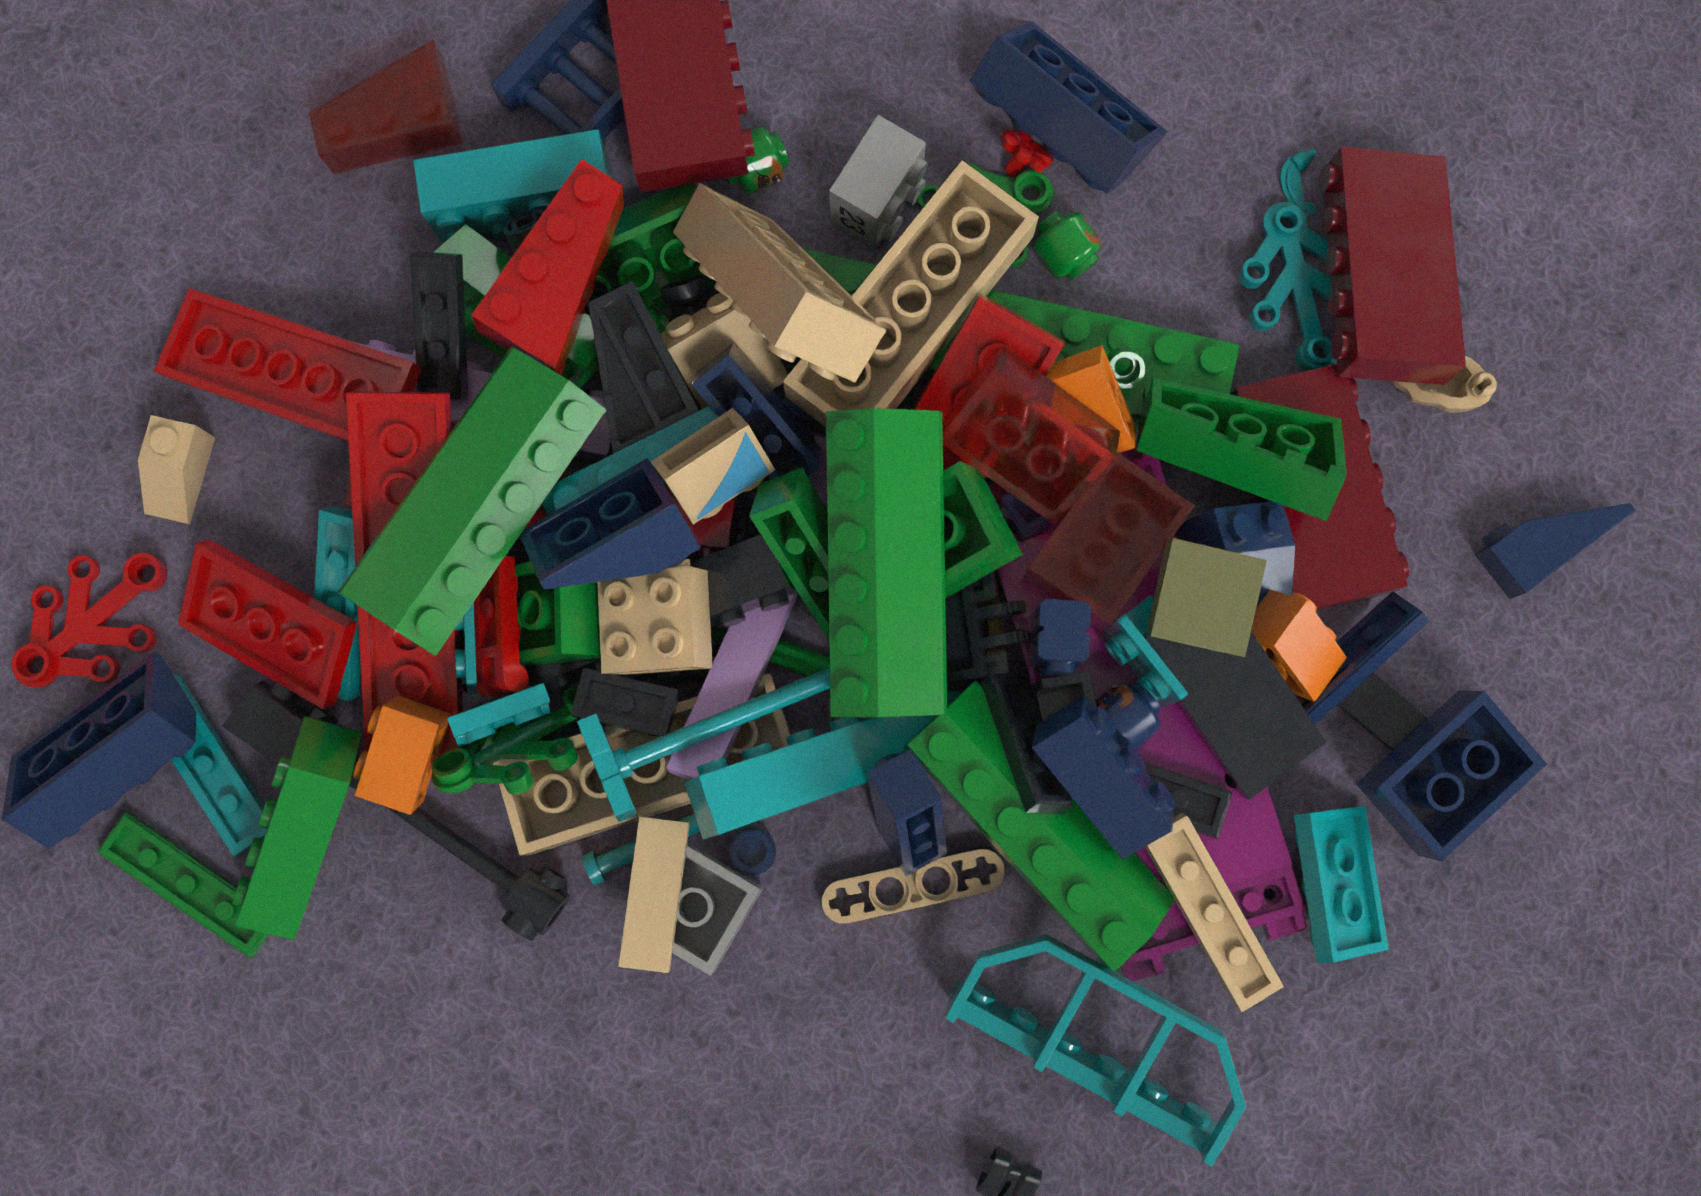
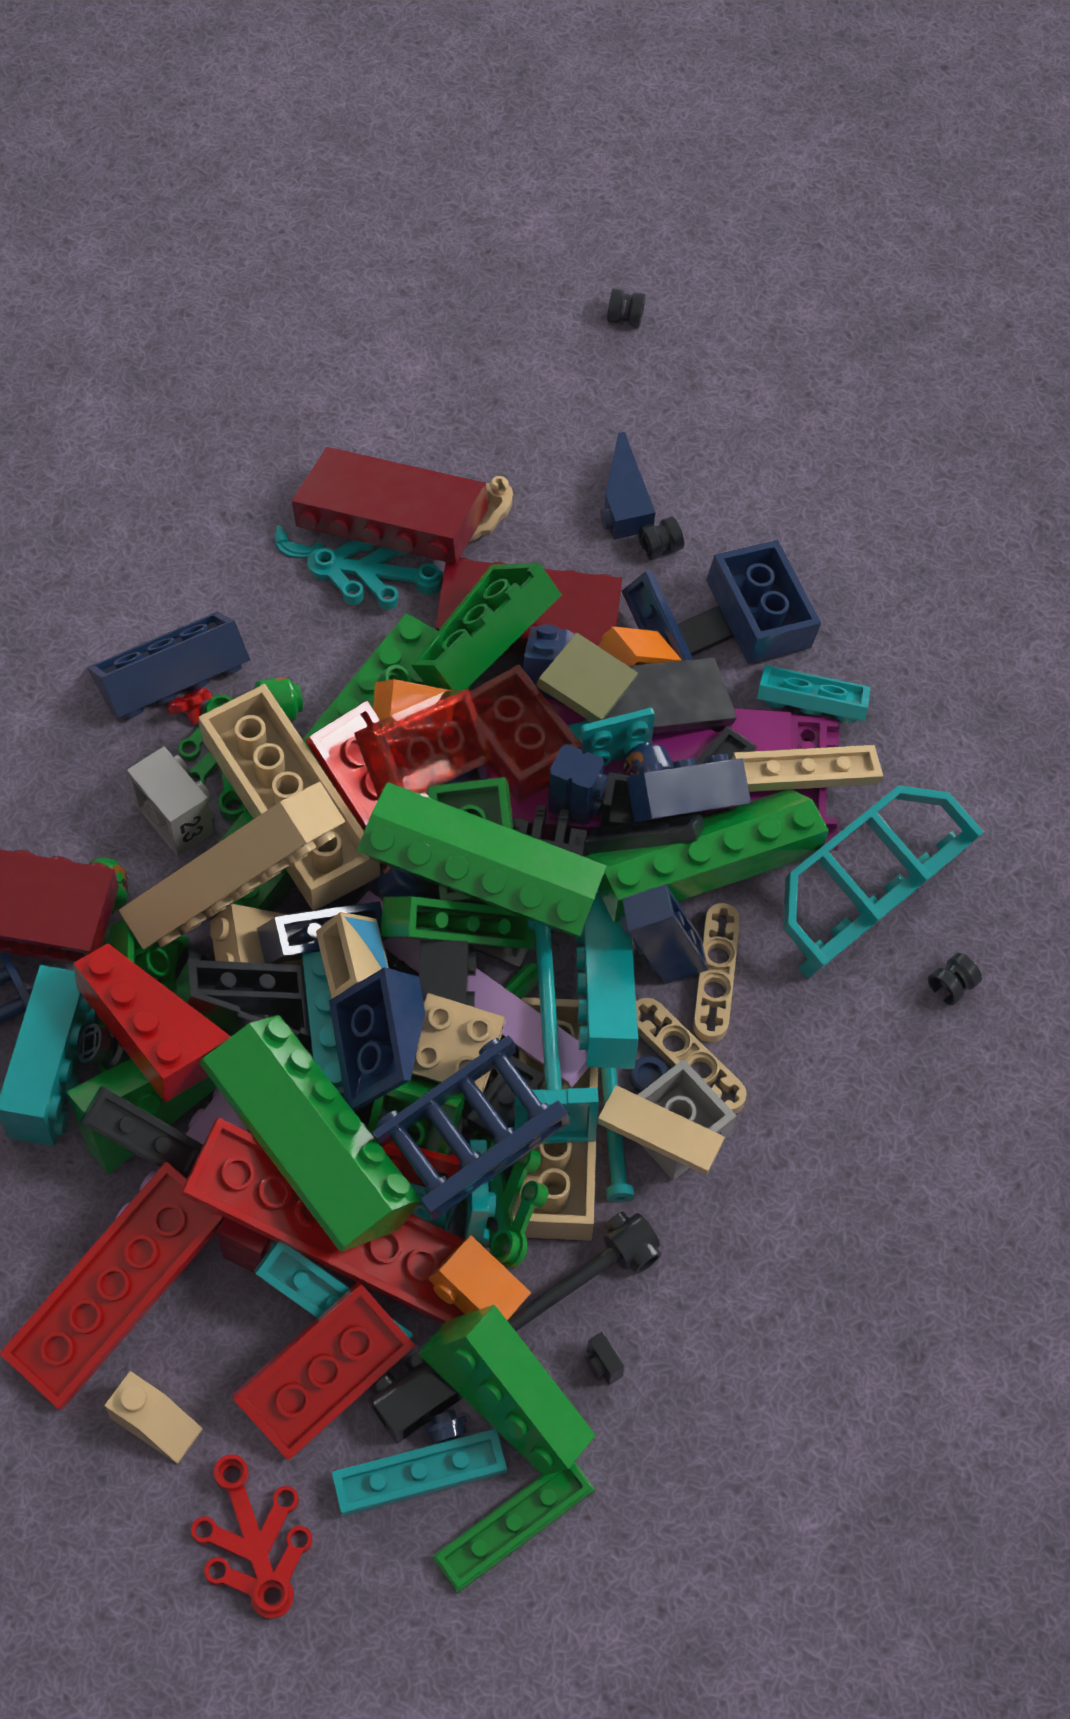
camera: 75 degrees left, 20 degrees down
dark blue slope [2,651,196,849] -> none
none -> dark blue fence [373,1035,569,1220]
none -> dark blue plate [425,1410,467,1443]
none -> black plate [585,1331,625,1385]
none -> tan beam [636,998,747,1114]
none -> black wheel [638,516,684,560]

